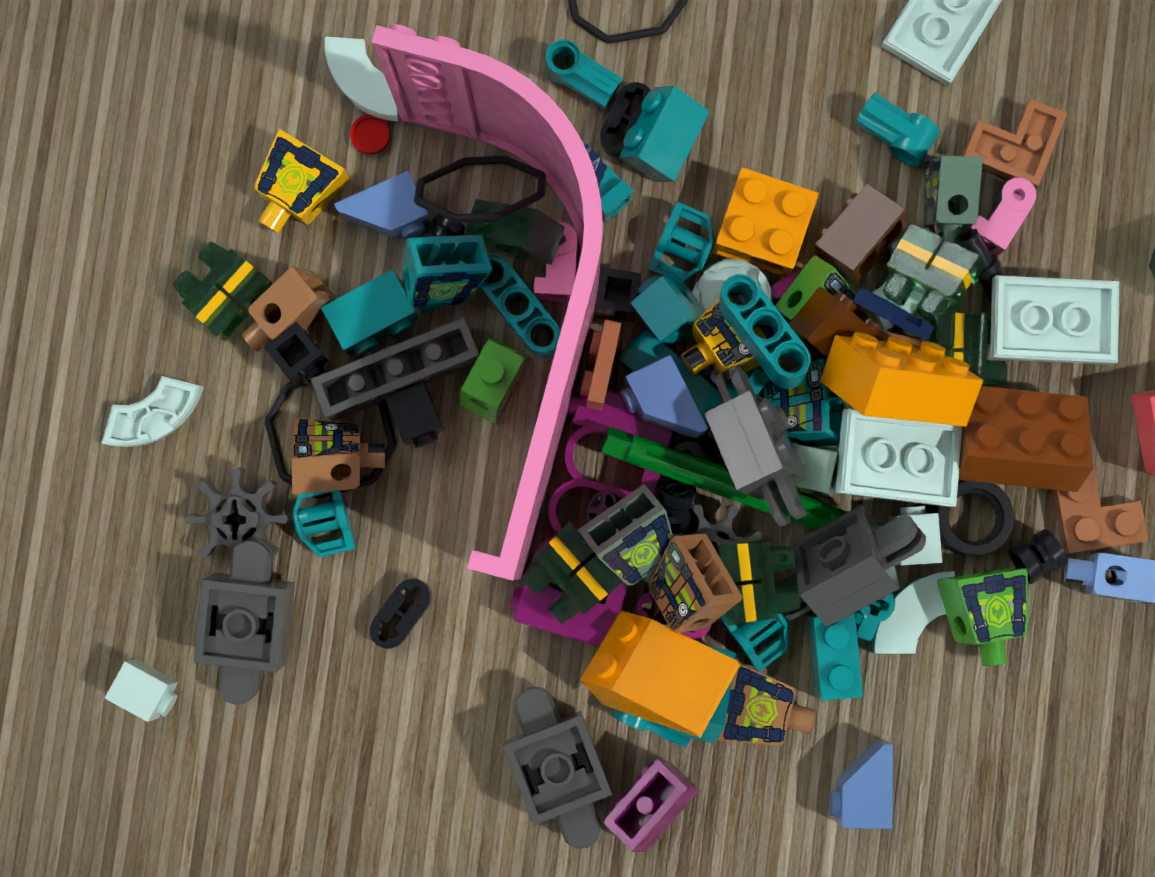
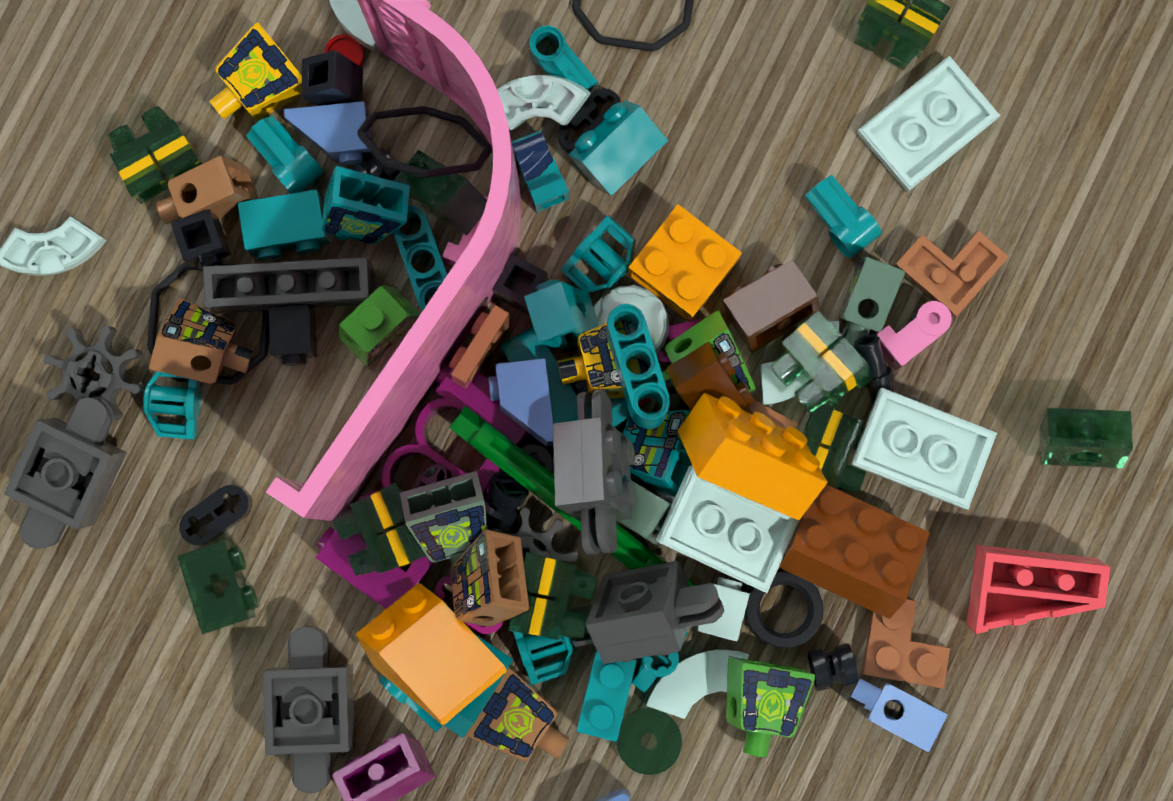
camera: 20 degrees right, 0 degrees up
dark blue tile [853,288,934,341] -> none
none -> clear green brick [177,541,259,635]
none -> teal piece [246,115,325,194]
none -> black brick [301,50,363,106]
none -> light aqua tile [497,75,591,130]
none -> clear green piece [616,707,682,775]

